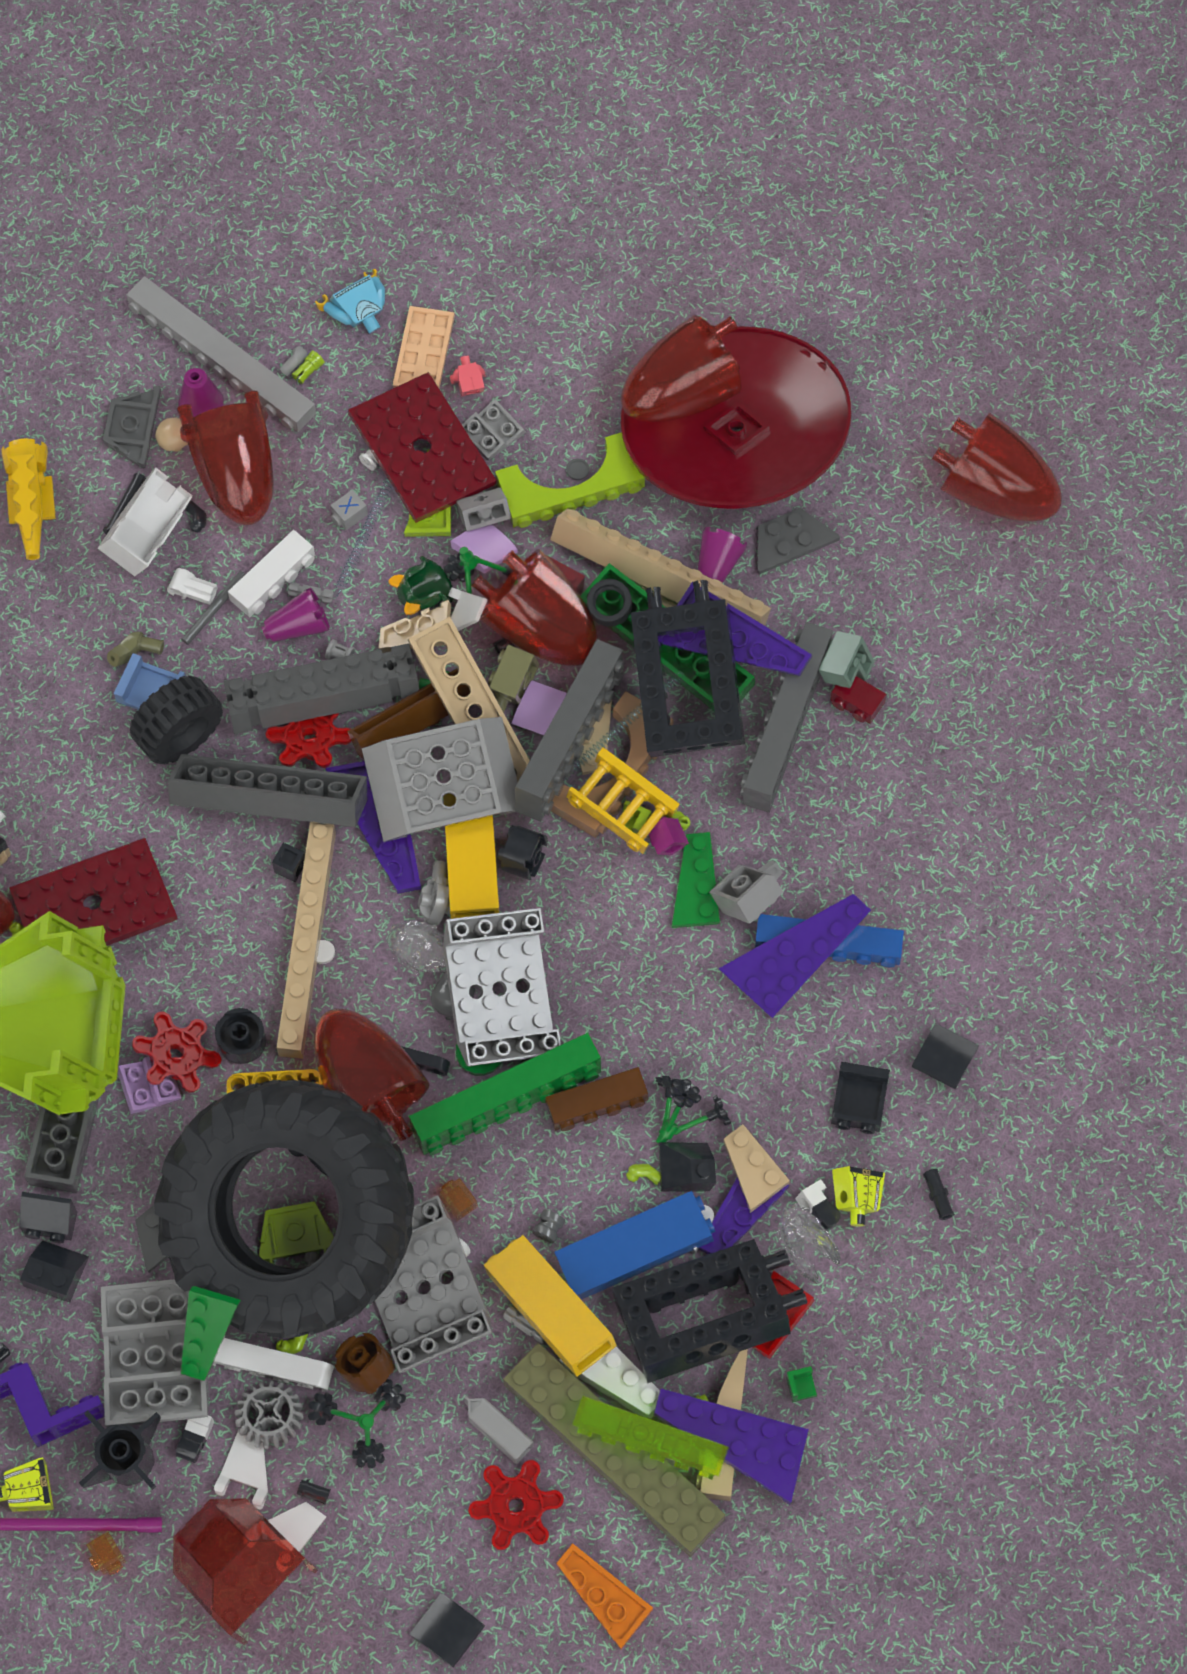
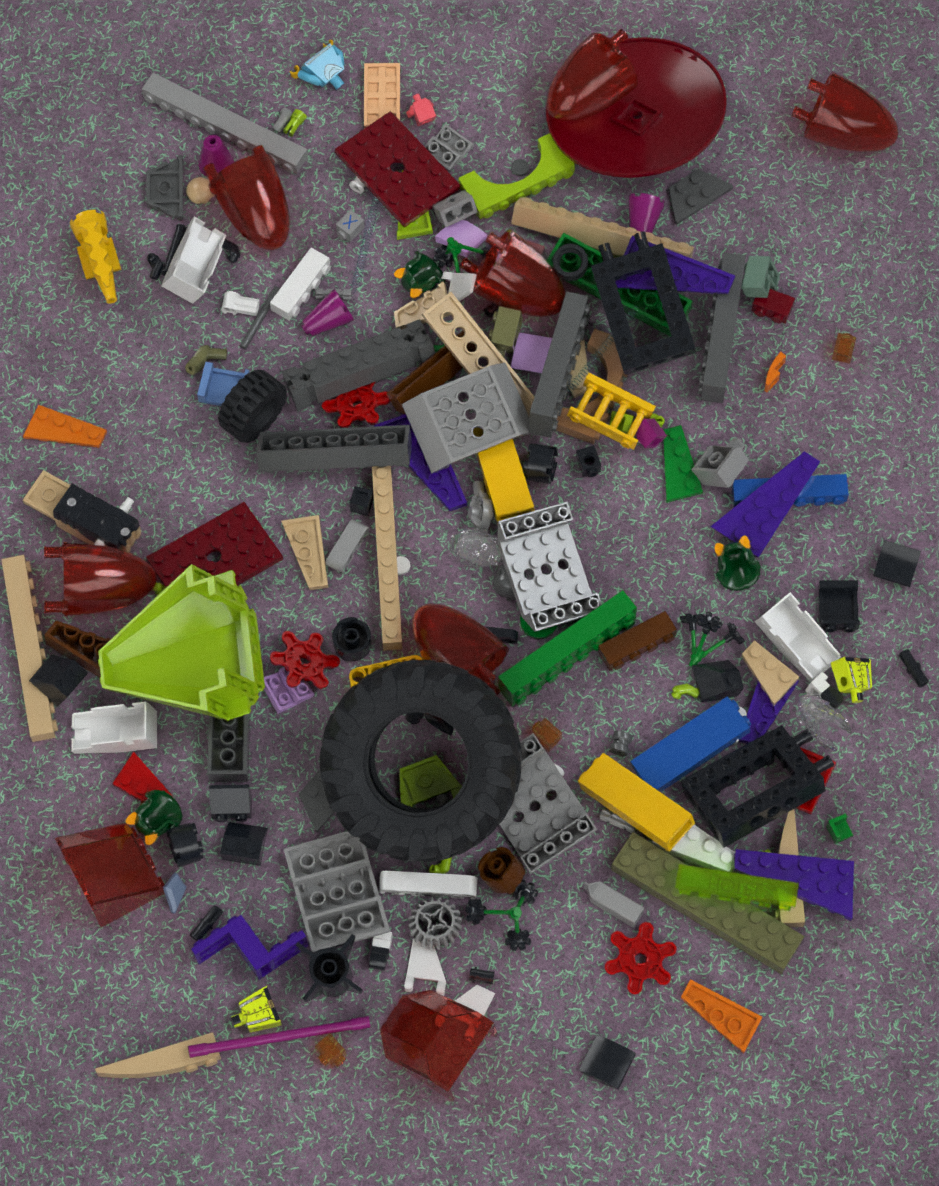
camera: 10 degrees left, 0 degrees up
green wing [181,1286,241,1381] -> none
light grey bush [325,639,355,660] -> none
none -> black arm [147,253,163,280]
none -> tan wing [282,515,329,590]
none -> light grey beam [326,519,369,574]
none -> black brick [576,445,601,477]
none -> dark green hair [714,535,761,591]
none -> white piece [755,592,841,682]
none -> orange slope [764,352,786,393]
none -> clear orange brick [832,333,856,364]

